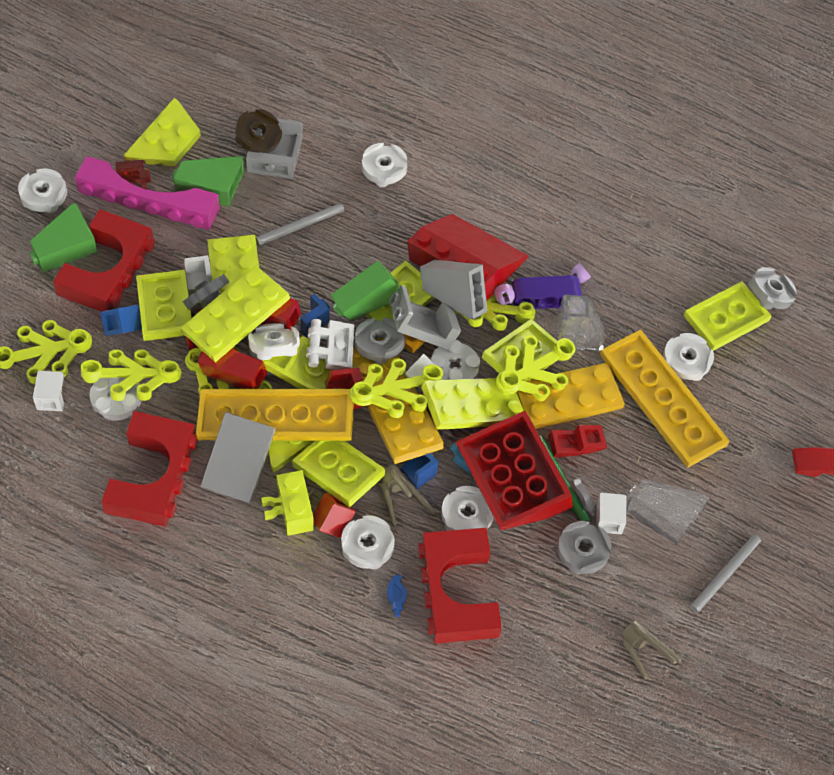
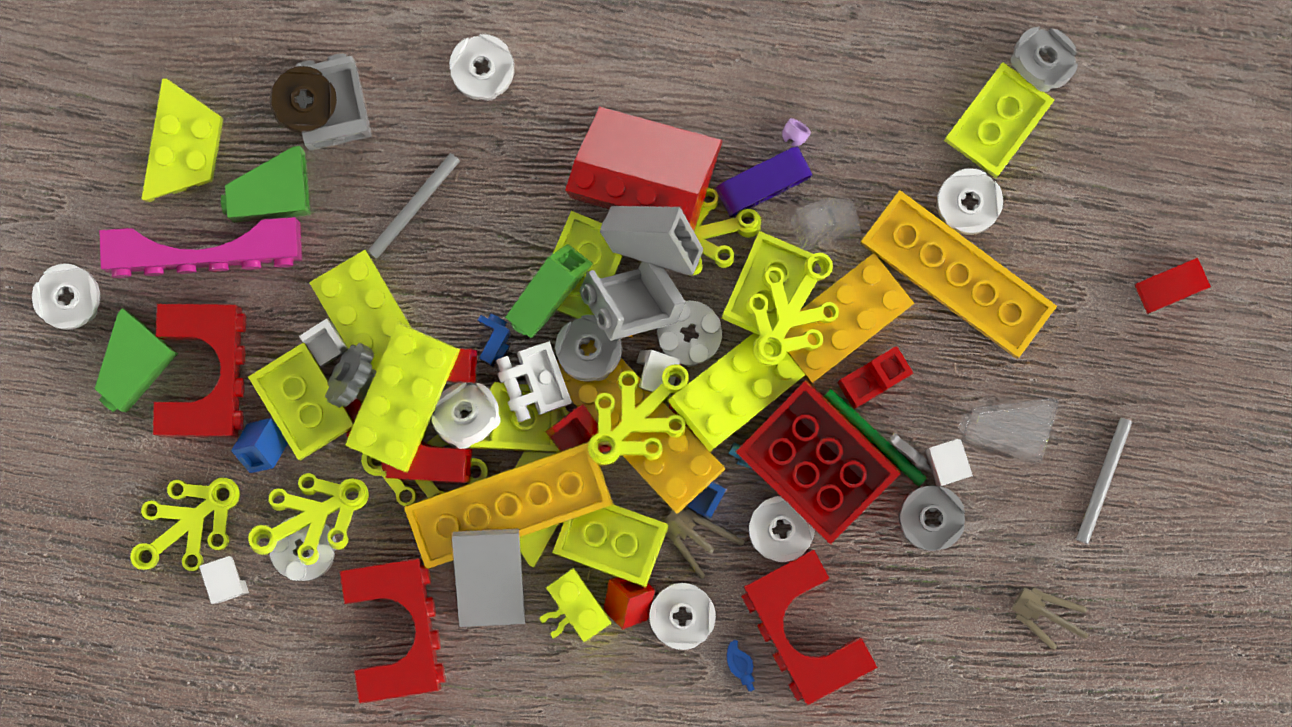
camera: 15 degrees left, 25 degrees up
clear red bracket [115,160,151,190] -> none
lavender hinge [494,284,515,305] -> none

